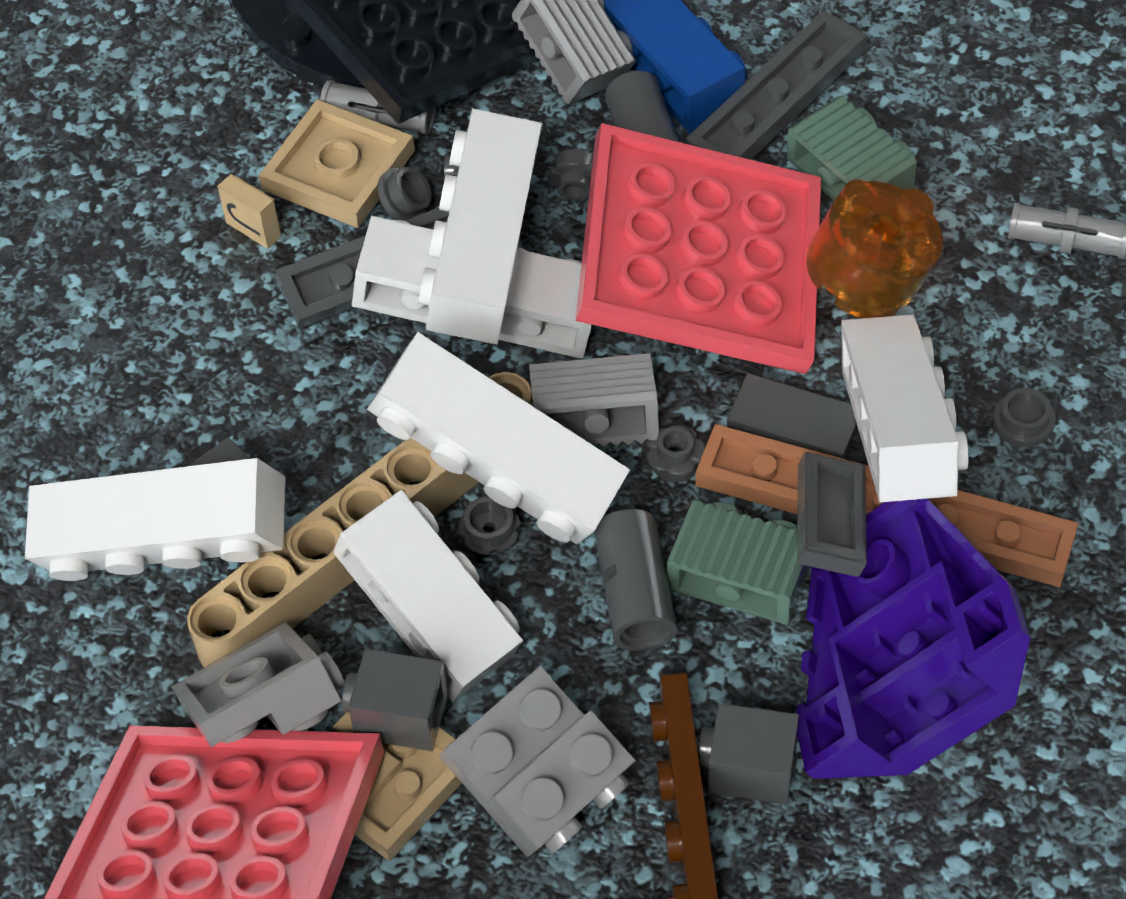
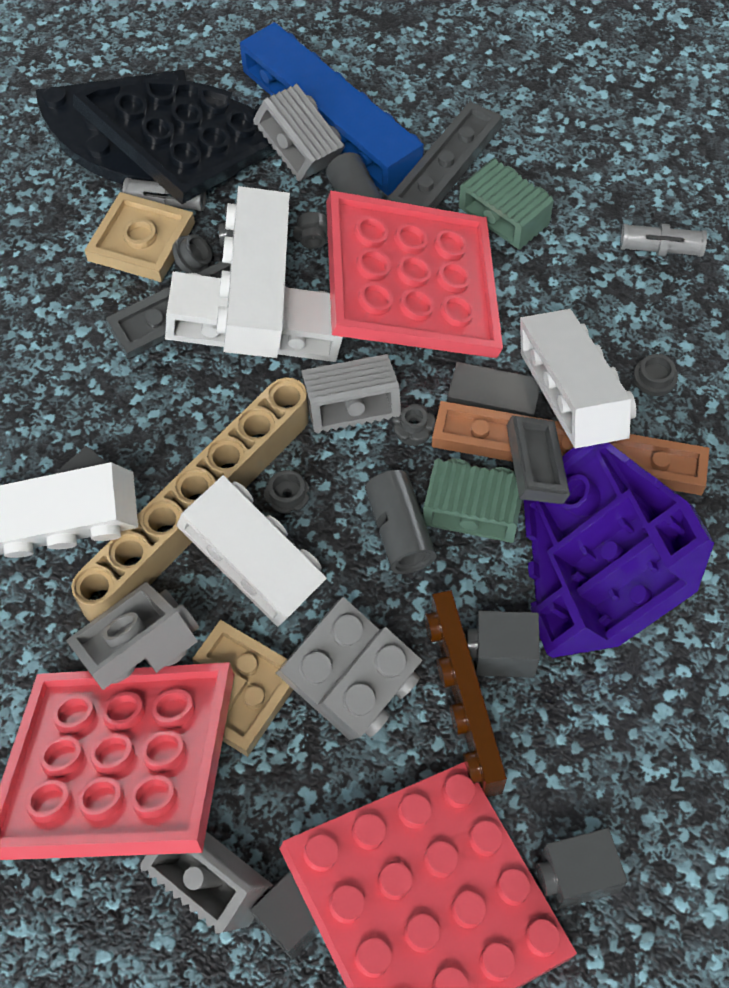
camera: 10 degrees left, 5 degrees up
tan tile [217,174,281,249] -> none
dark grey brick [342,649,448,752] -> none
white brick [367,332,630,544] -> none
clear orange brick [806,179,943,318] -> none

